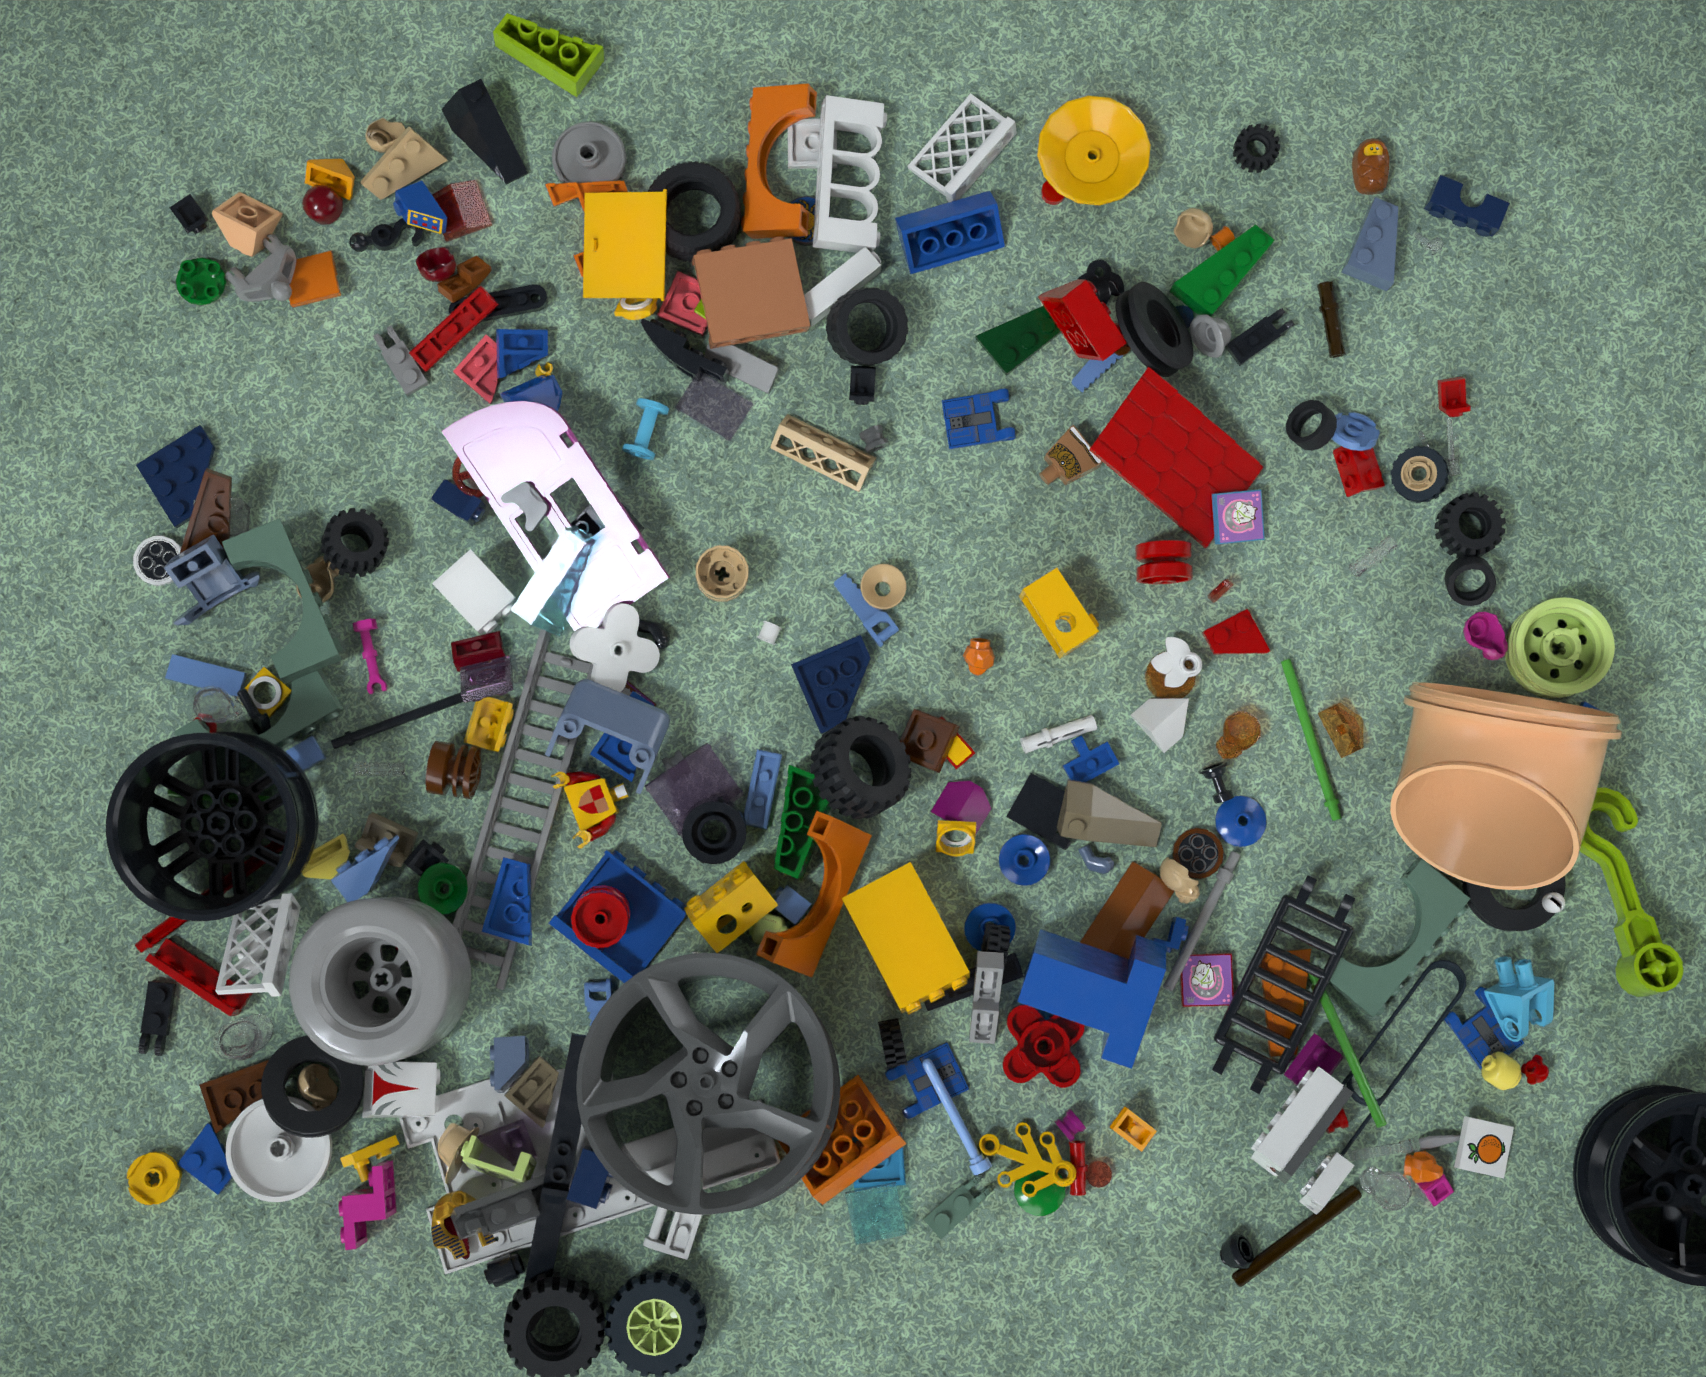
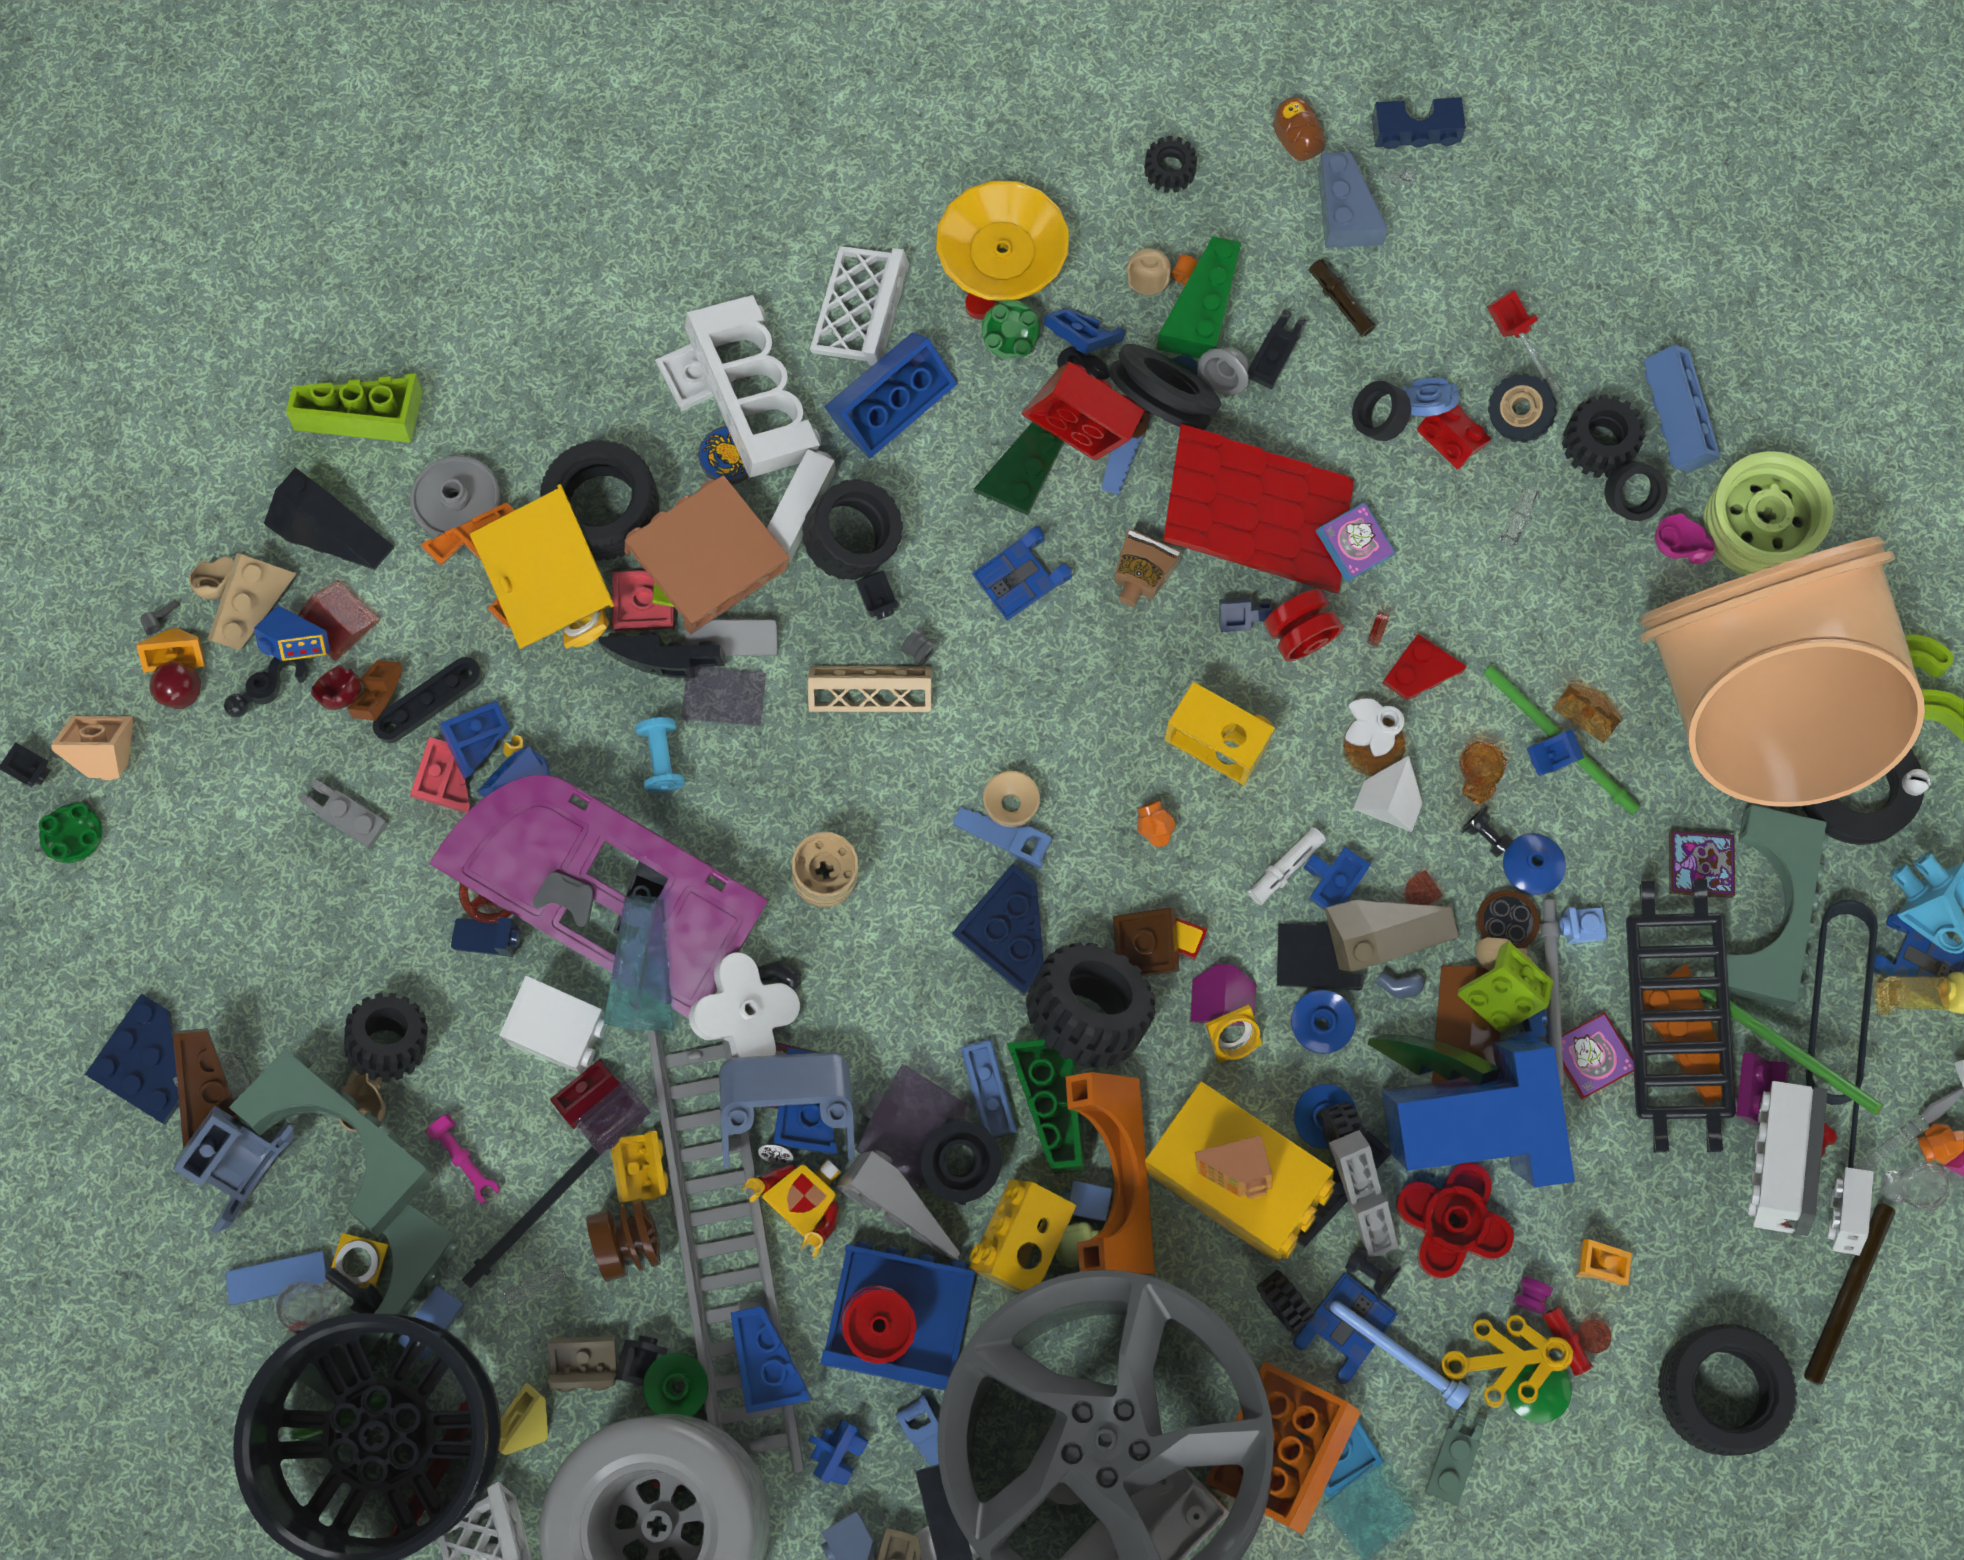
camera: 25 degrees left, 10 degrees down
tile [133,536,181,586] -> none
light grey connector [226,234,296,302] -> none
orange slope [289,251,341,308] -> none
medium blue slope [331,835,399,902] -> none
red plate [409,286,499,372] -> none
orange arch [741,83,817,239] -> none
white axle [757,621,782,645] -> none
black cone [1220,1233,1254,1269] -> none
none -> dark grey hand [140,600,180,635]
none -> white sticker [758,1145,793,1165]
none -> blue hips [808,1419,868,1485]
none -> light grey wedge [834,1150,960,1259]
none -> green dish [981,300,1039,358]
none -> blue wing [1044,308,1126,354]
none -> nougat slope [1195,1135,1272,1199]
none -> dark blue plate [1219,597,1273,632]
none -> black piece [1345,1247,1402,1301]
none -> dark green slope [1368,1034,1501,1085]
none -> clear red tile [1404,870,1443,905]
none -> lime bracket [1457,941,1554,1032]
none -> blue bracket [1527,730,1584,776]
none -> light blue bracket [1559,907,1607,944]
none -> medium blue brick [1644,344,1721,472]
none -> black tyre [1658,1324,1797,1456]
none -> tile [1669,831,1735,898]
none -> clear yellow bracket [1875,976,1950,1015]

